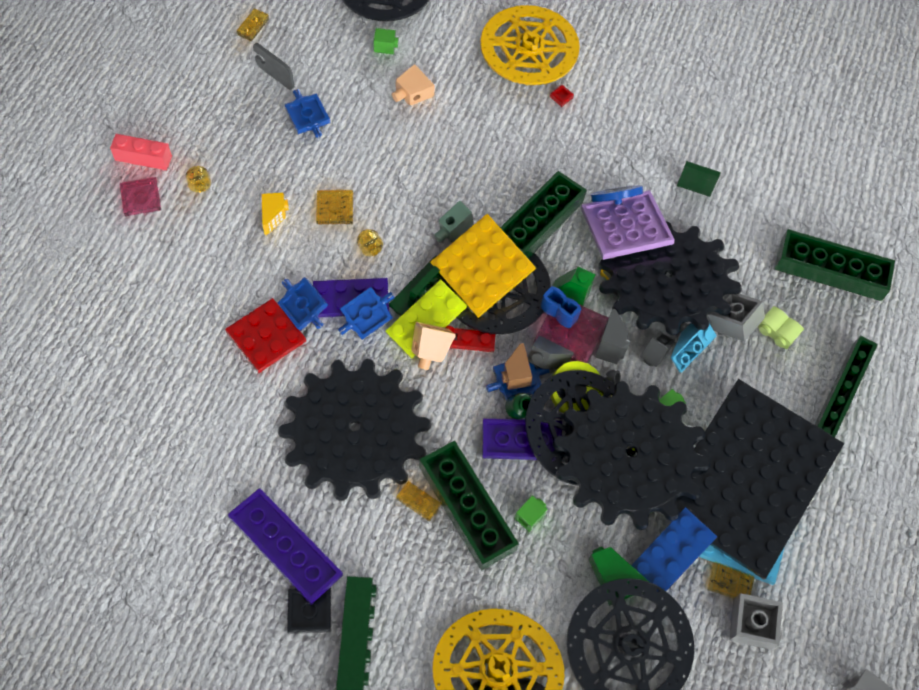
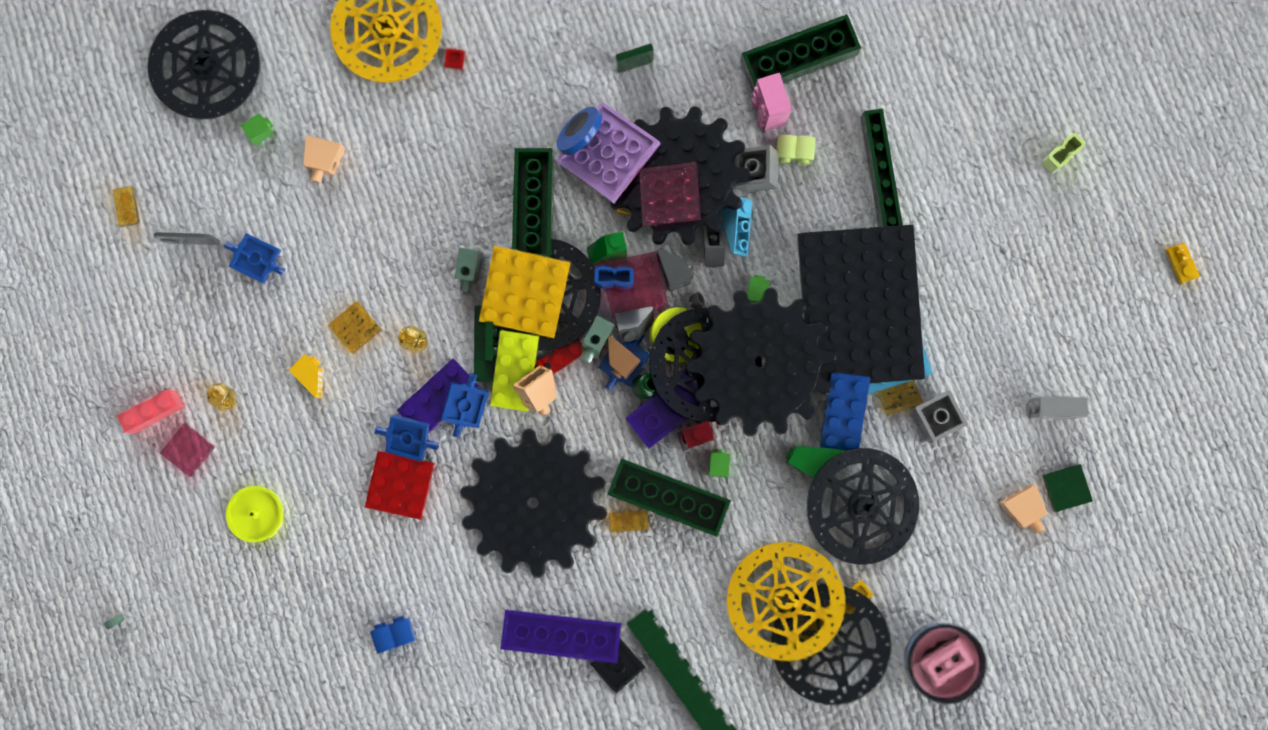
camera: 30 degrees left, 20 degrees up
none -> neon yellow piece [226,486,284,542]
none -> blue brick [370,615,417,654]
none -> sand green torso [579,315,615,364]
none -> clear pink plate [639,162,701,226]
none -> dark red torso [677,421,717,451]
none -> bright pink brick [751,73,792,132]

